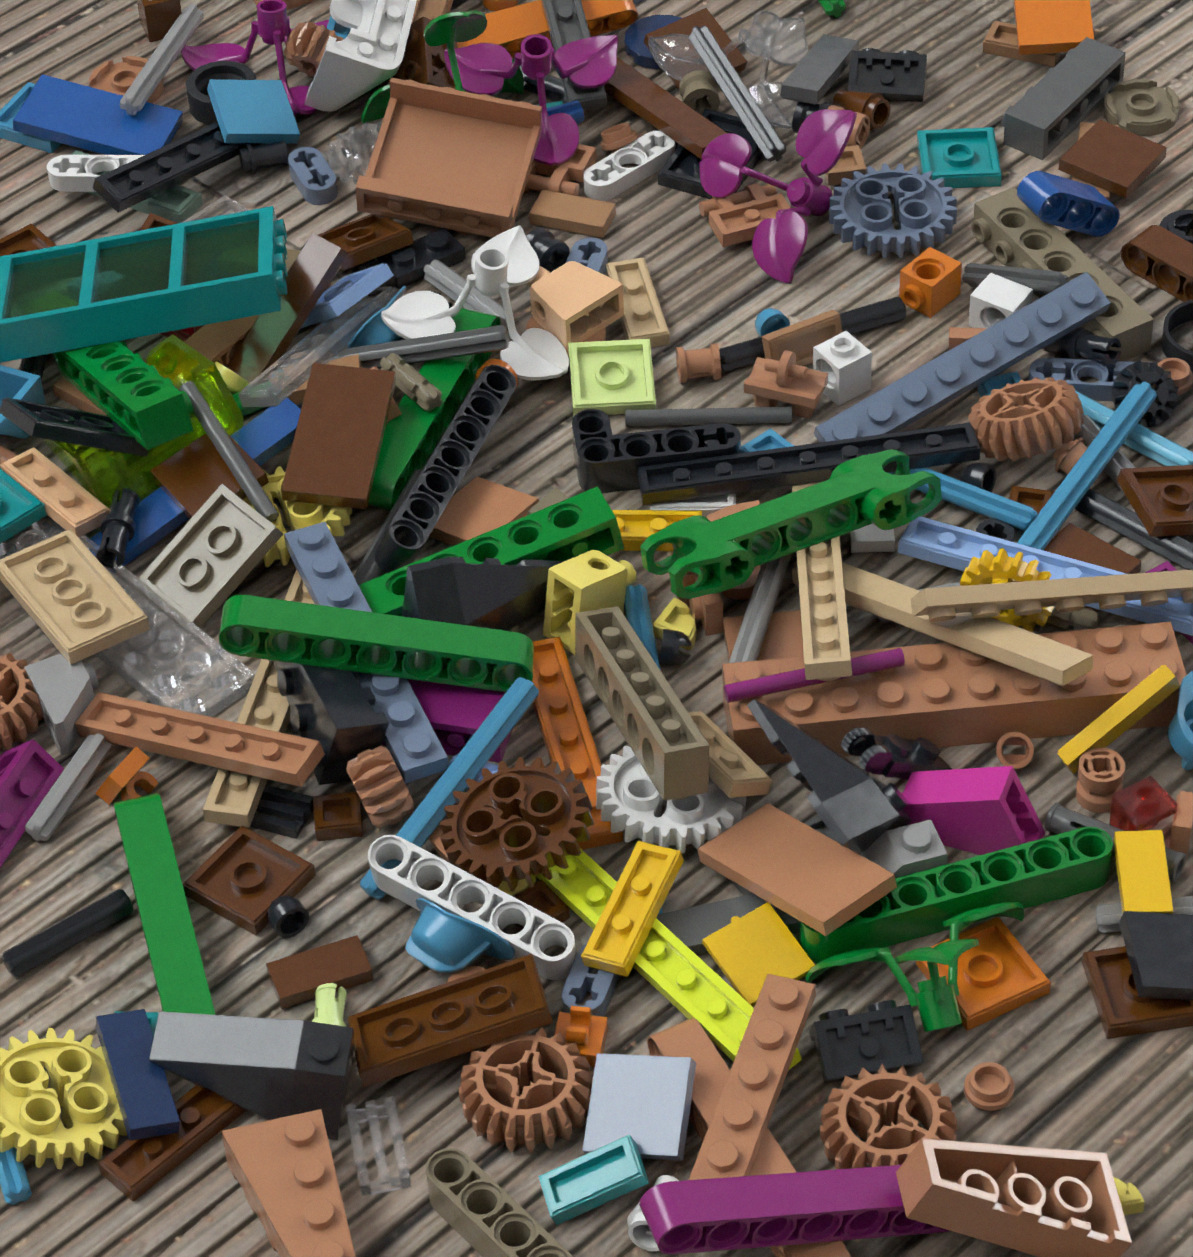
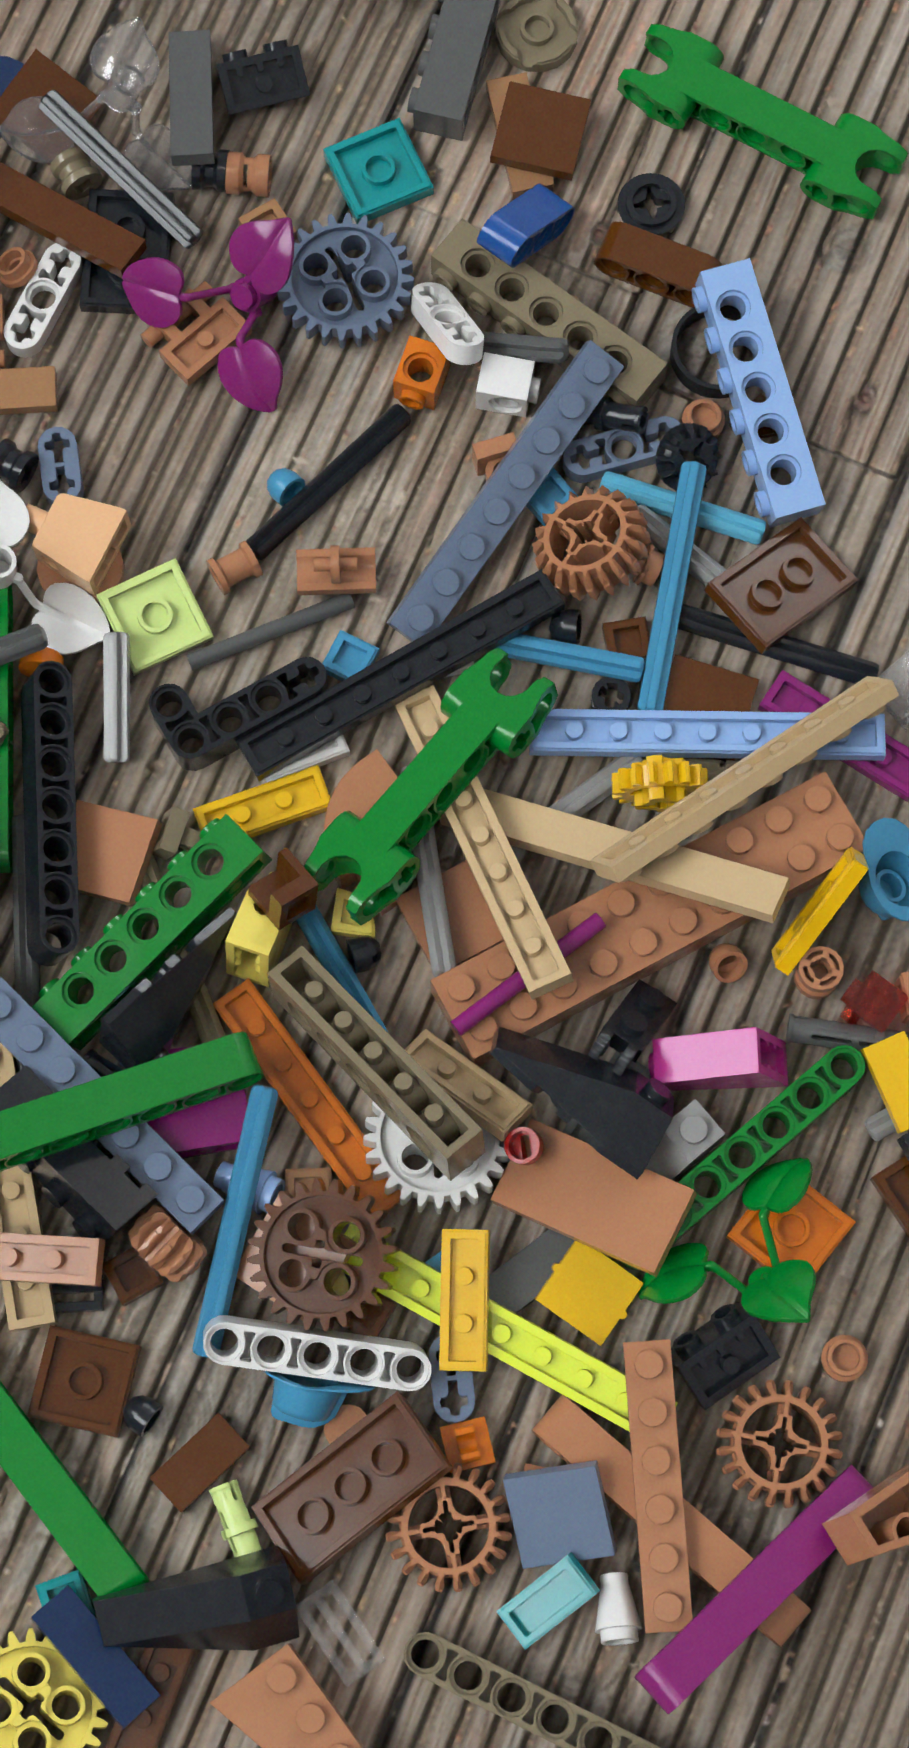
camera: 25 degrees left, 30 degrees up
tan tile [605,258,670,347] -> none
medium nougat tile [762,310,843,366] -> none
white brick [813,331,872,406] -> none
reddish brown cone [832,90,890,130] -> none
none -> light grey axle [103,632,130,763]
none -> reddish brown panel [248,848,319,930]
none -> white beam [411,282,484,365]
none -> red hinge [504,1127,544,1165]

